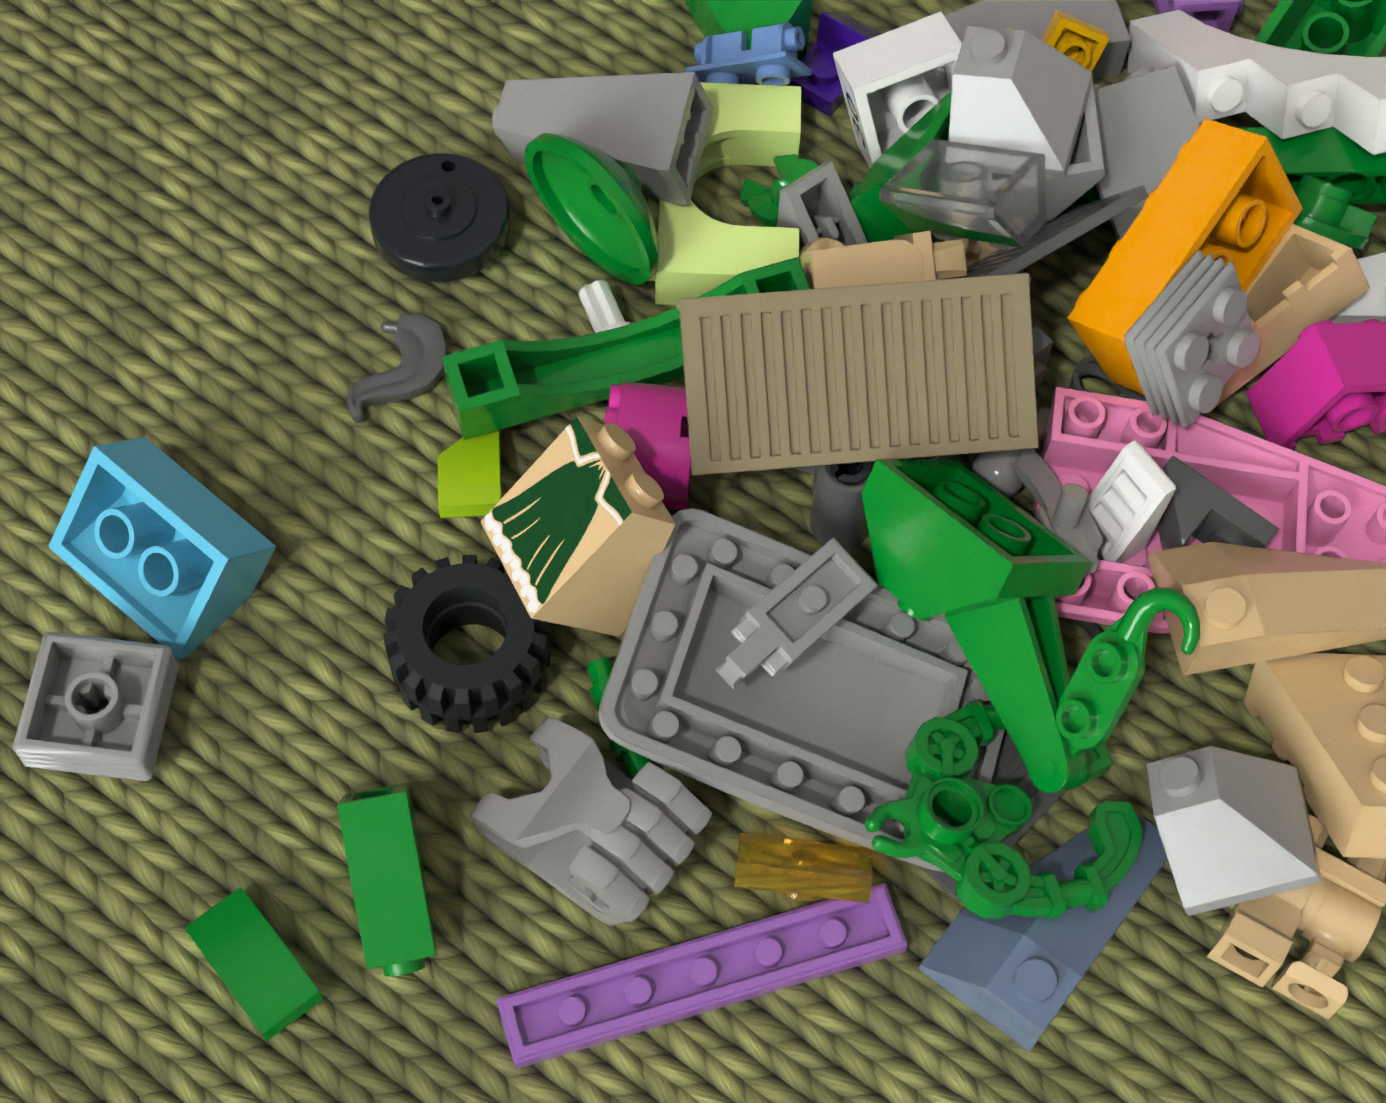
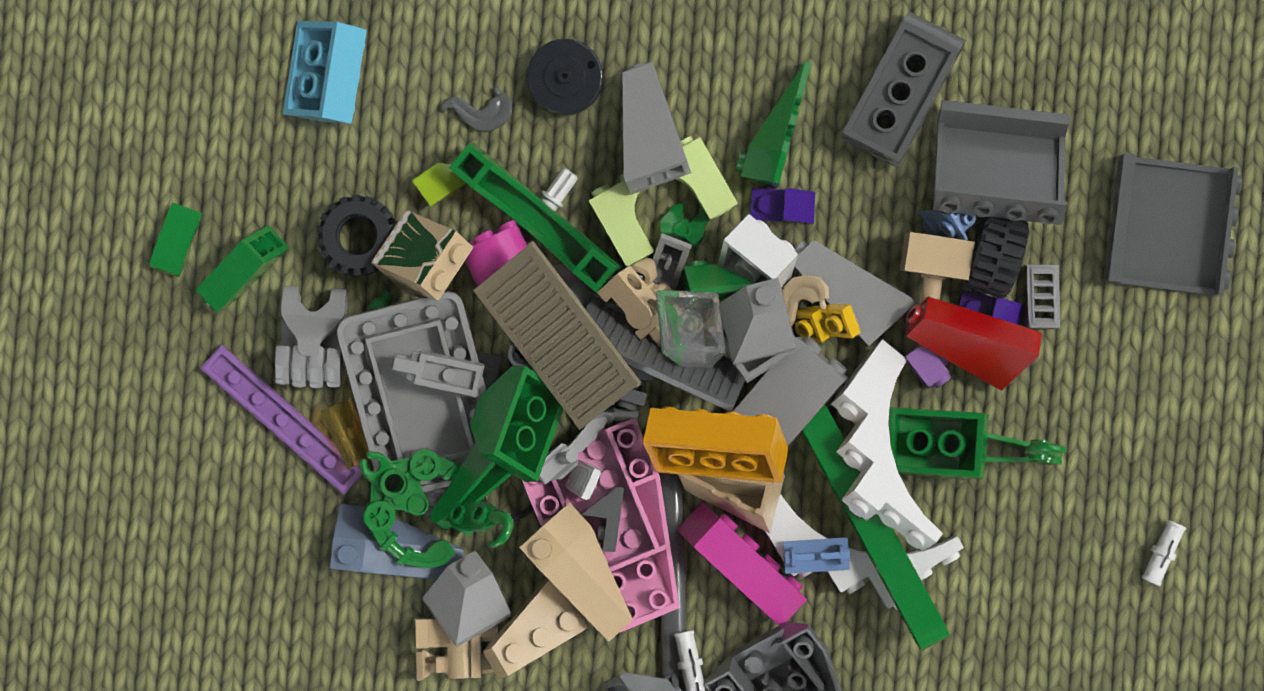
camera: 65 degrees right, 25 degrees up
light grey brick [12,632,179,781] -> none
green dish [524,133,659,285] -> none
medium blue hinge [685,22,812,86] -> none
light grey brick [1123,250,1260,429] -> none
green piece [1293,174,1378,250] -> none

